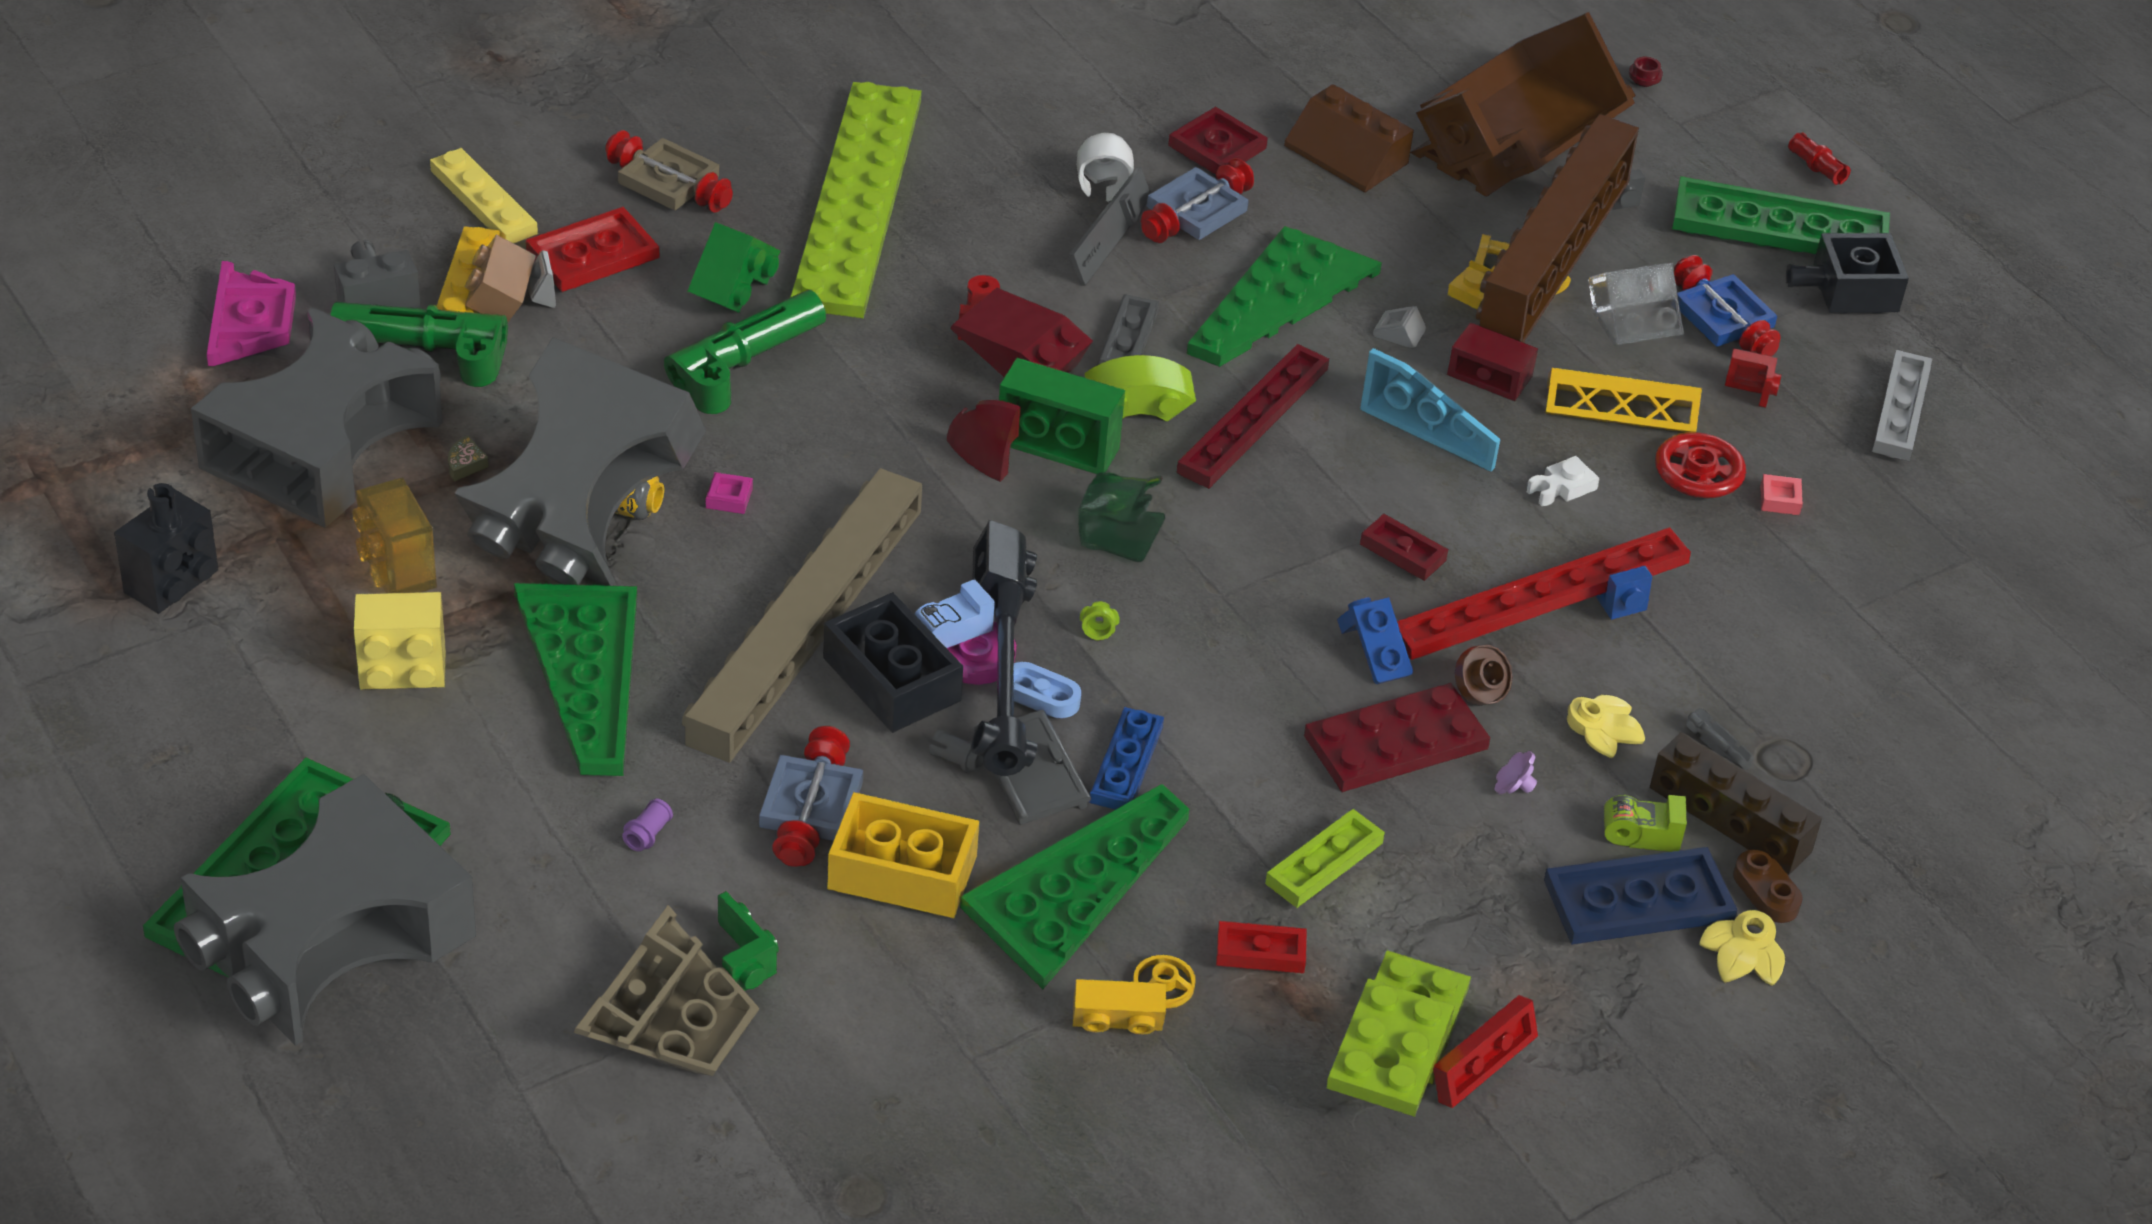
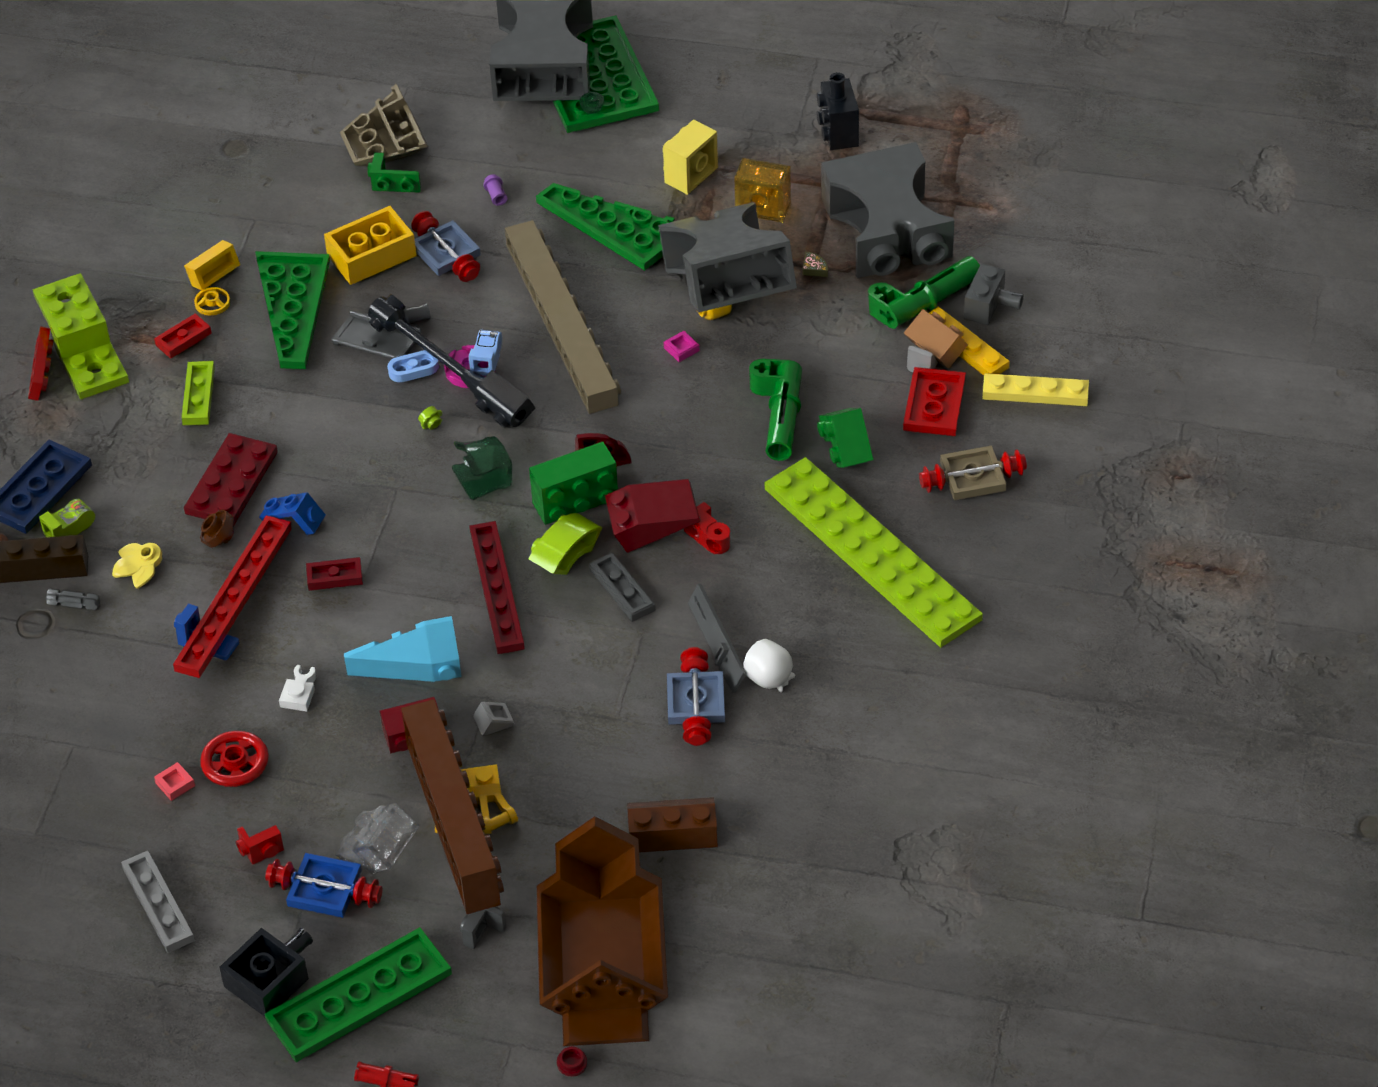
camera: 140 degrees right, 5 degrees up
dark pink wing [207,261,296,366] -> none
black brick [823,592,963,733] -> none
blue tile [1089,707,1164,810] -> none
dark red plate [1168,106,1268,174] -> none
green wing [1187,226,1382,367] -> none
lavender plant [1494,751,1537,795] -> none
yellow fence [1545,368,1702,433] -> none

